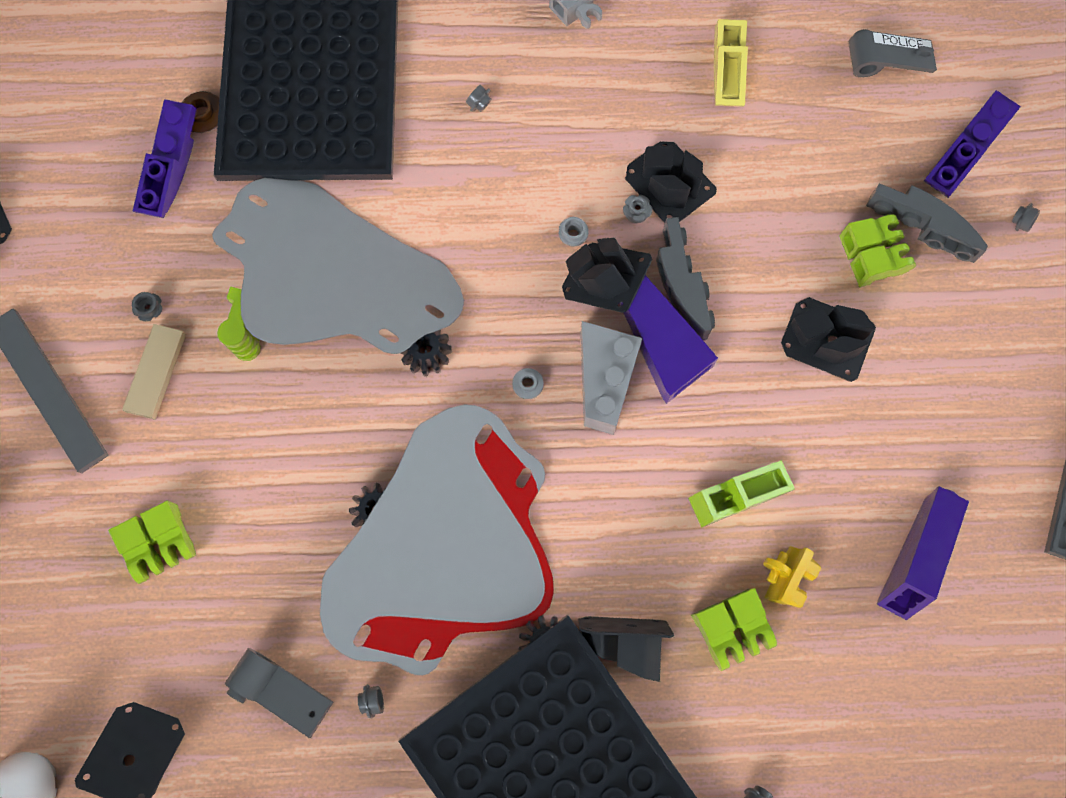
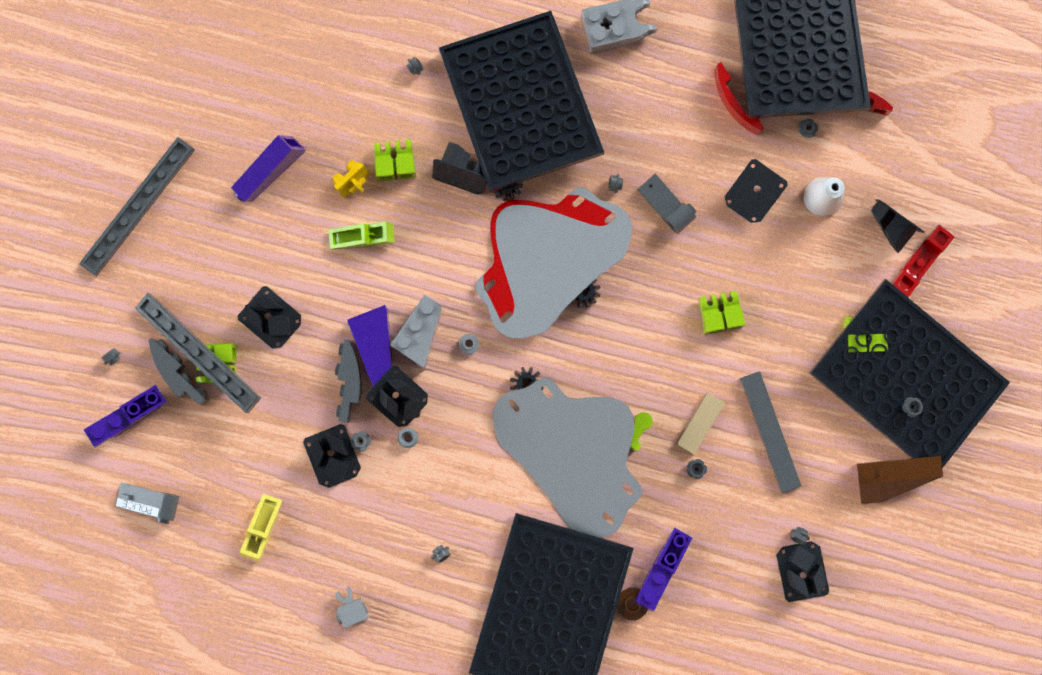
camera: 170 degrees left, 10 degrees up
none -> dark grey tile [135,293,262,413]

